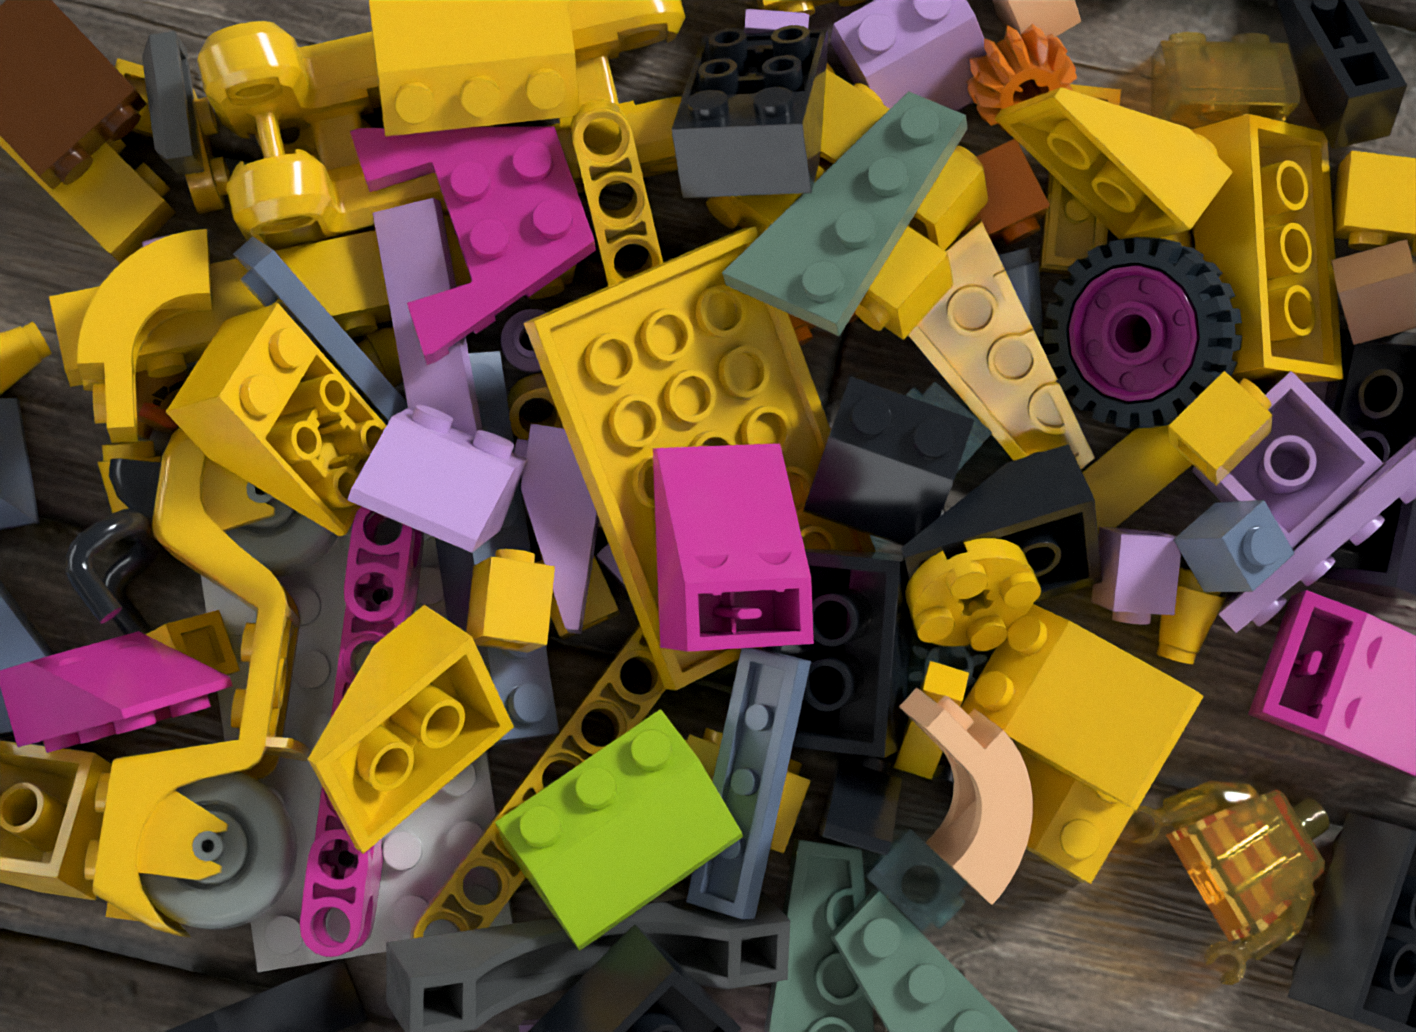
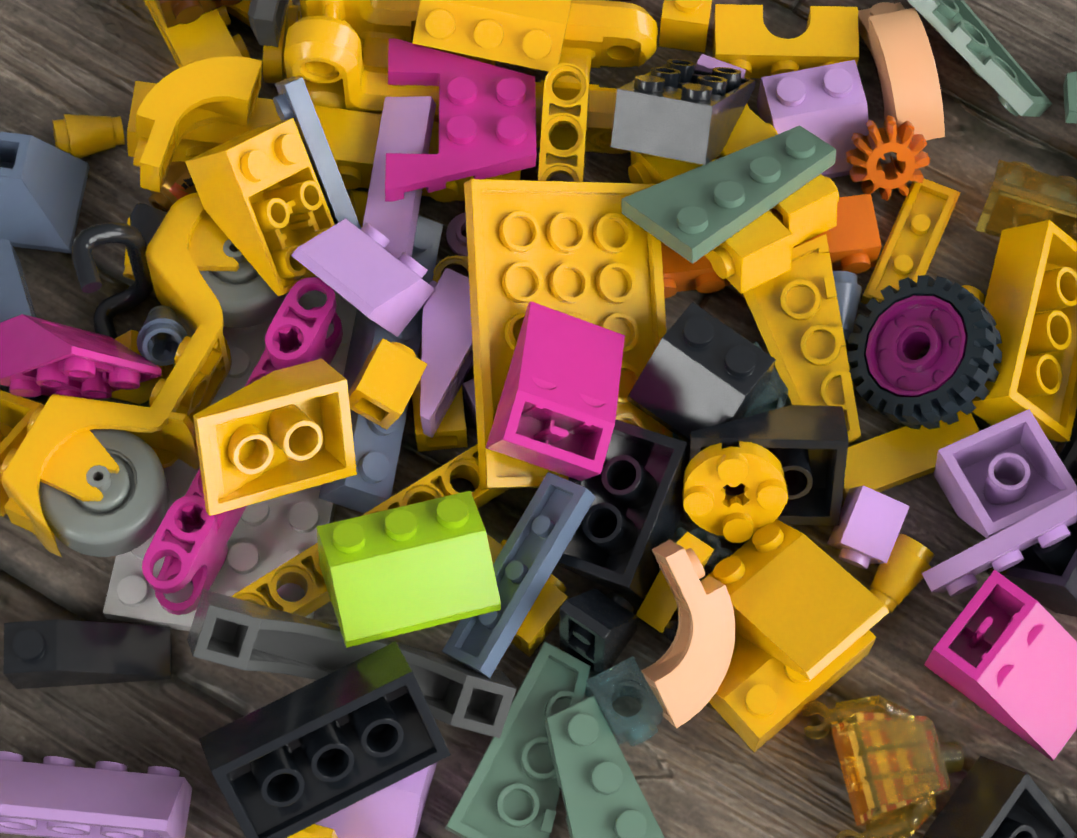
camera: 20 degrees right, 15 degrees down
yellow slope [994,87,1233,240] -> none
yellow brick [1168,371,1273,486] -> none
sand blue brick [1173,500,1295,592] -> none
none -> sand blue cone [137,305,188,366]

